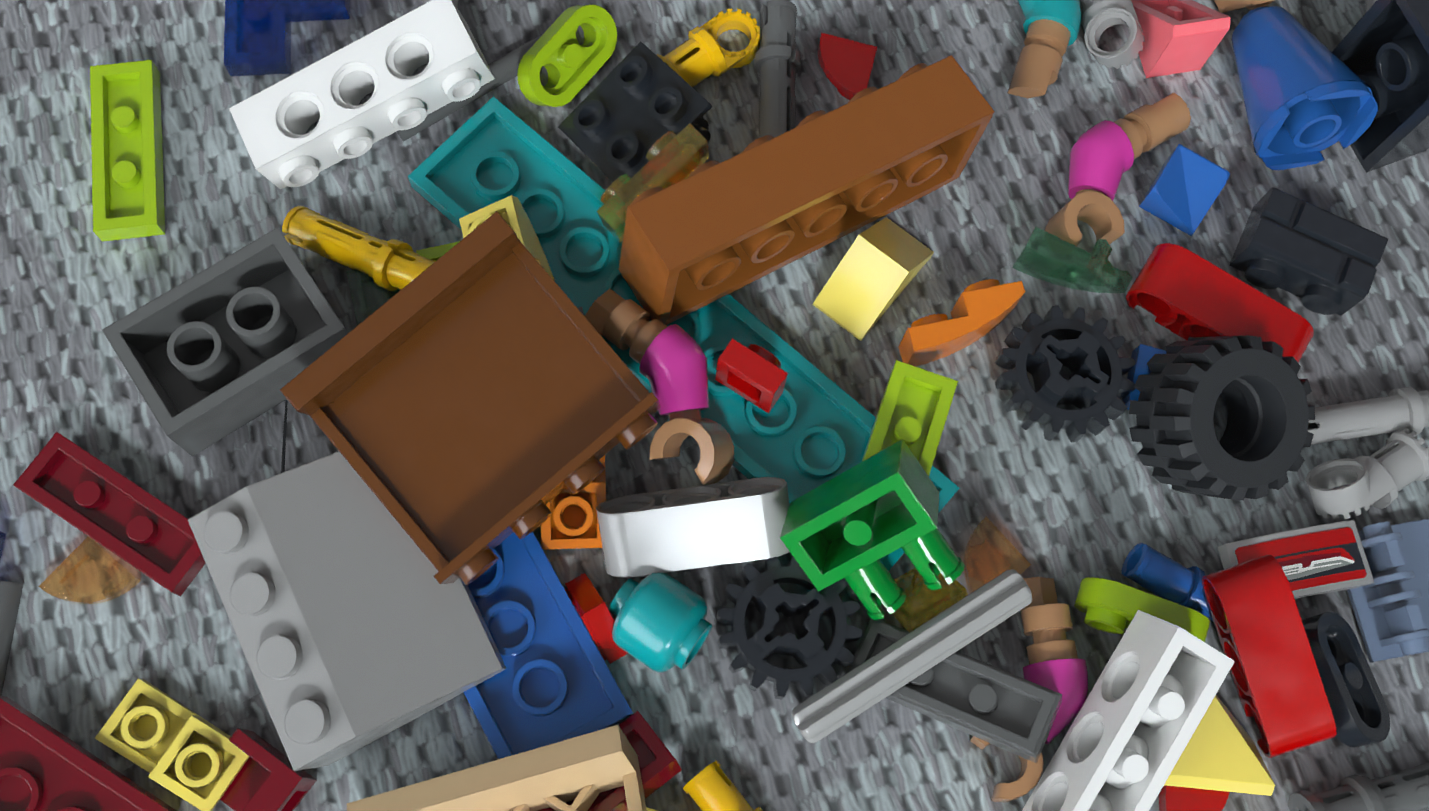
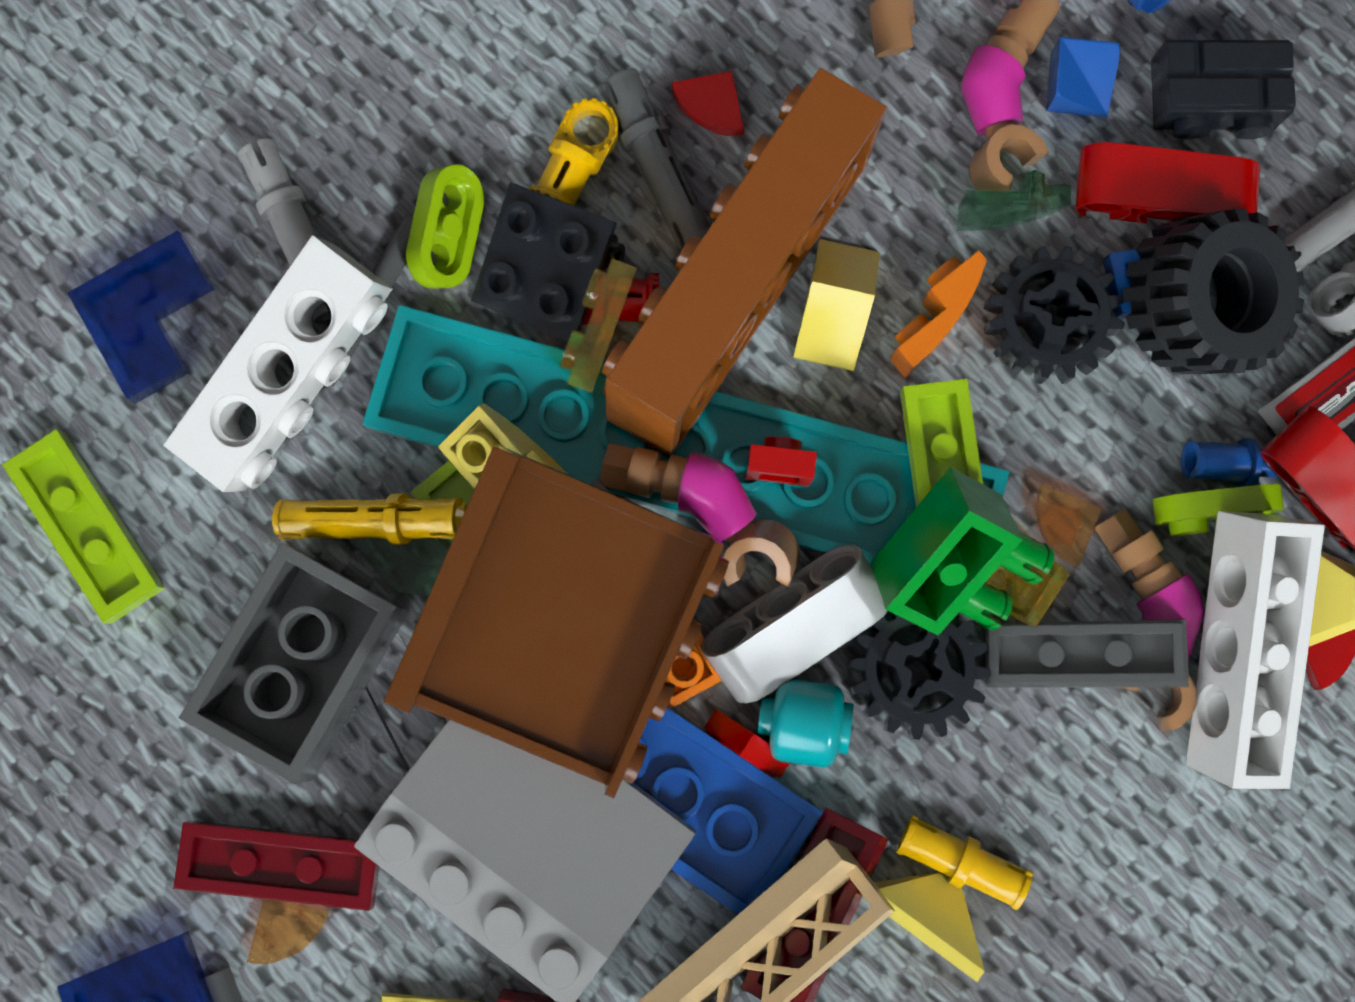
camera: 20 degrees left, 10 degrees up
light grey axle [791,569,1033,743] -> none

